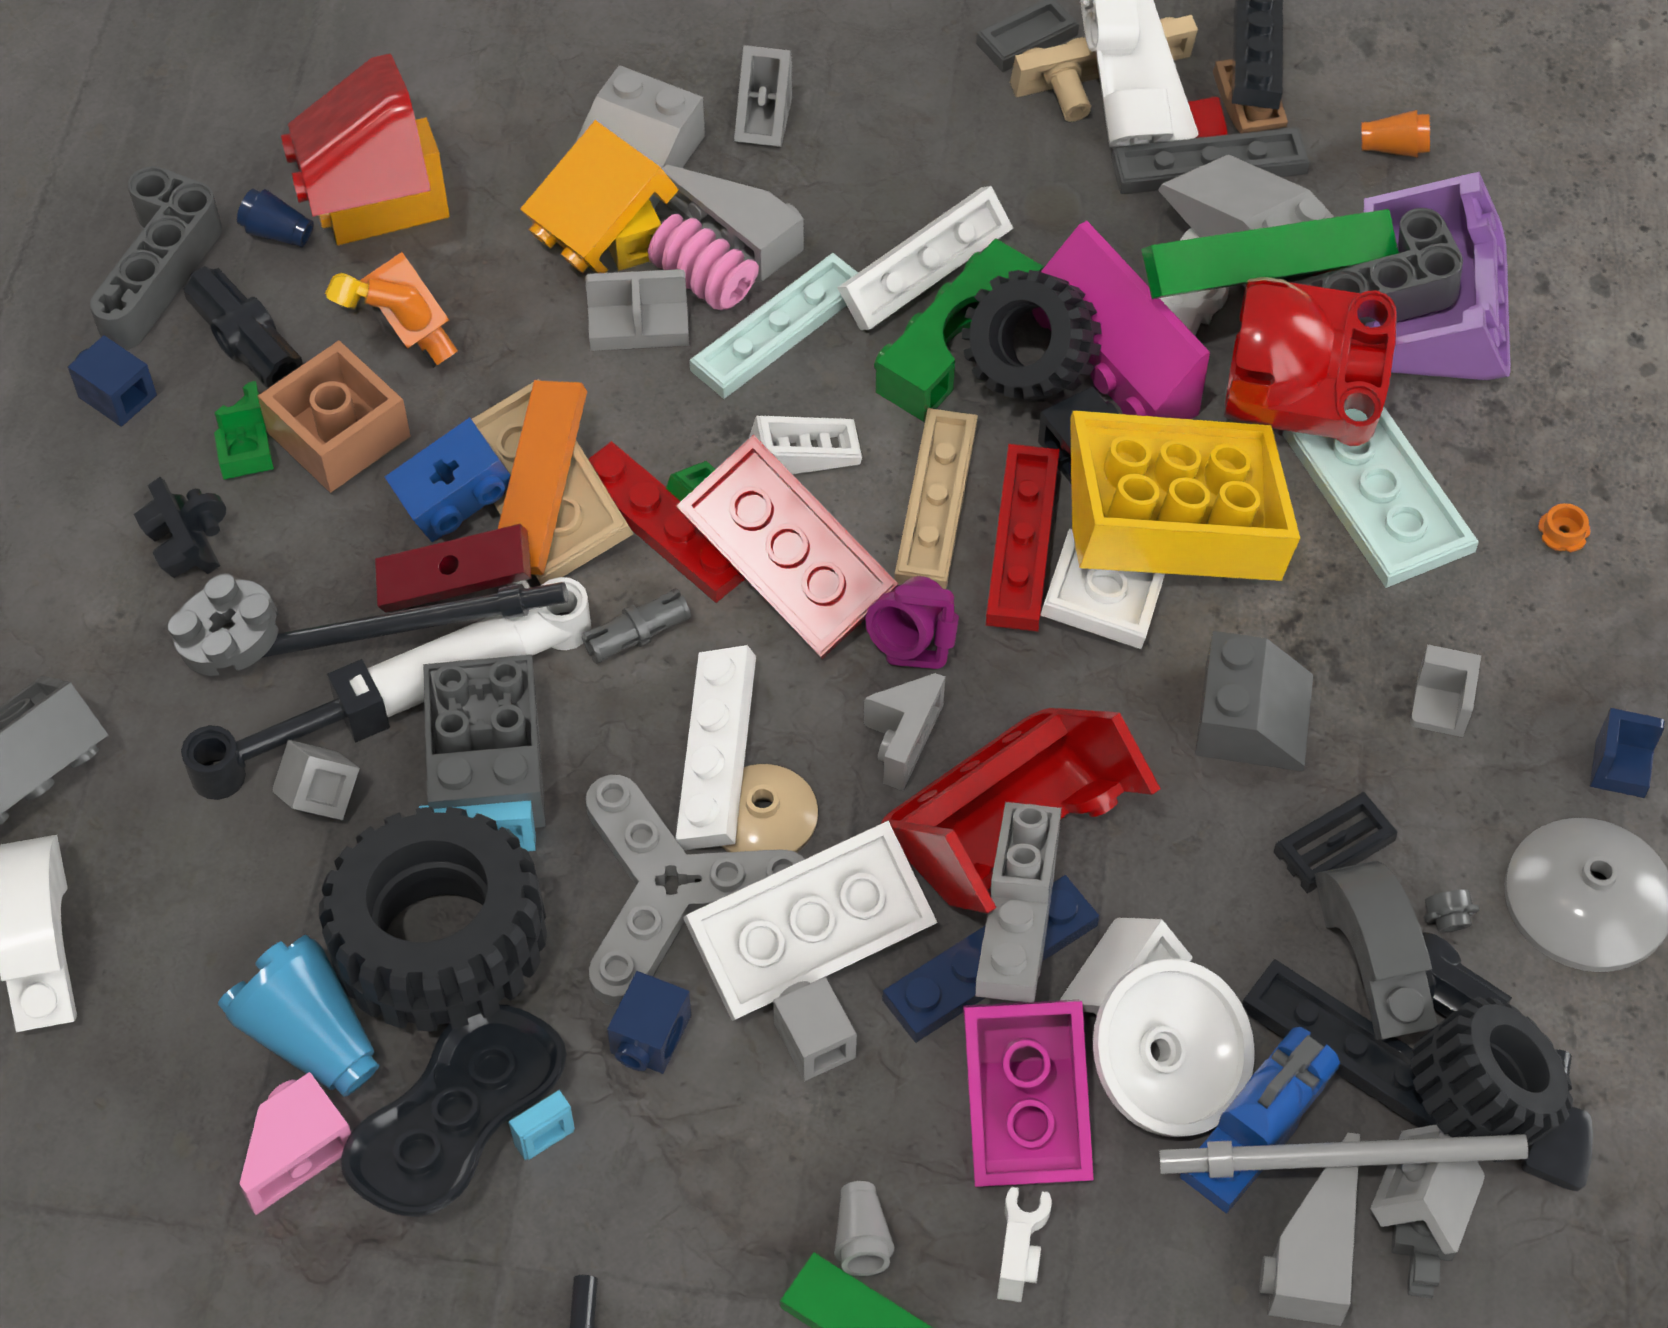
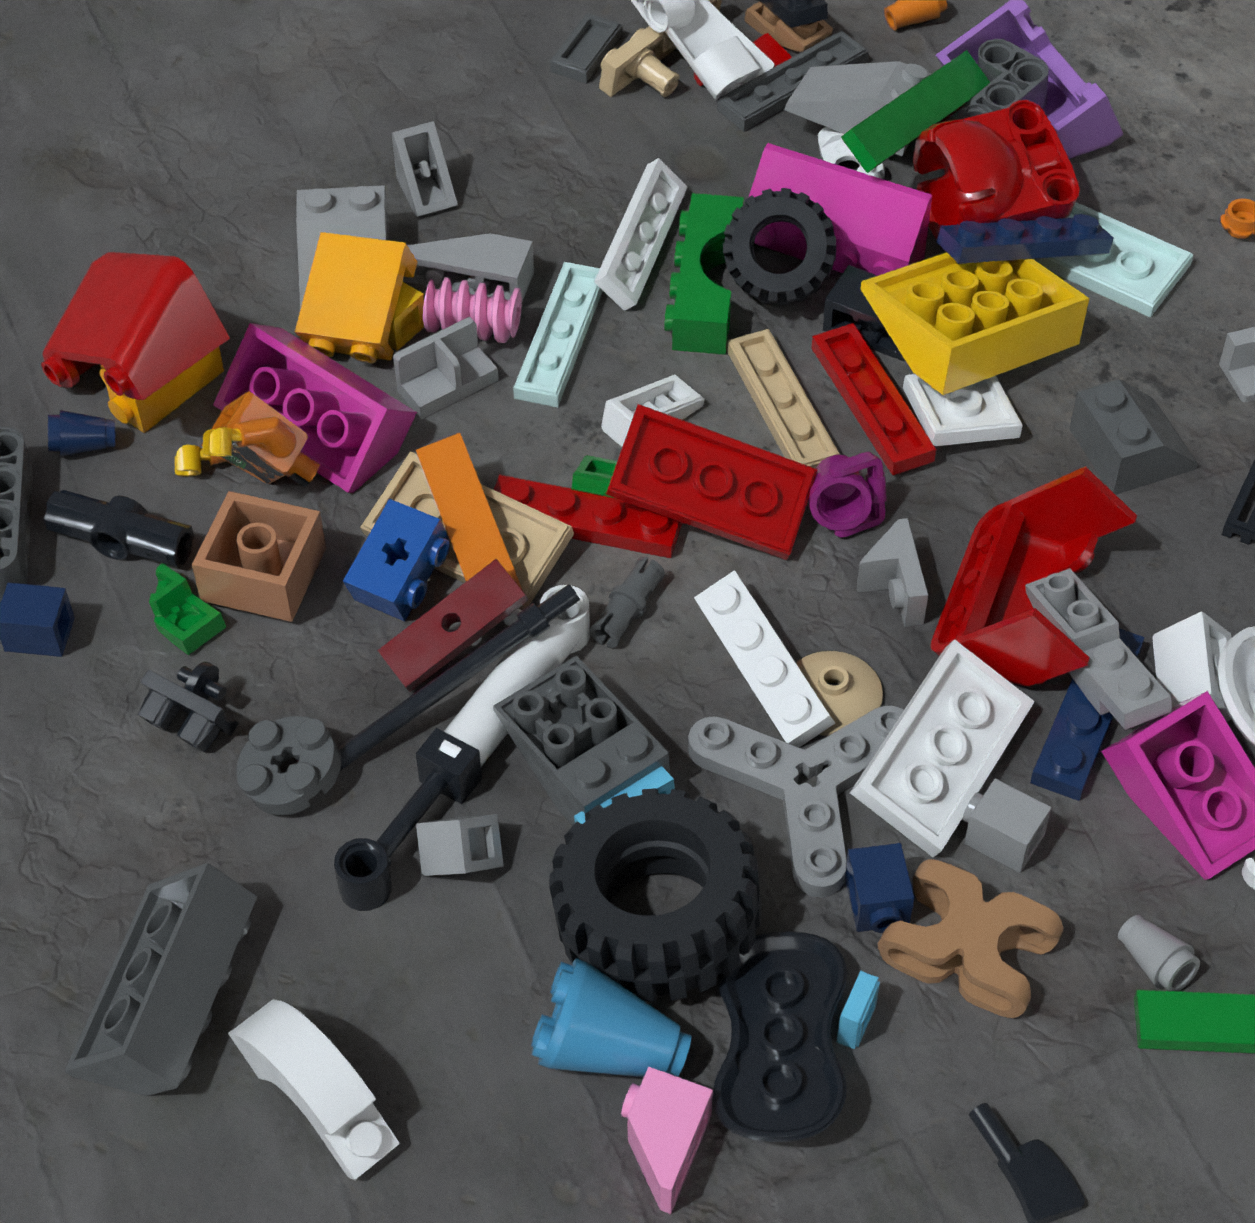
camera: 30 degrees left, 5 degrees down
none -> dark pink slope [213,323,417,493]
none -> medium nougat piece [878,859,1063,1018]
none -> dark blue plate [937,214,1114,264]

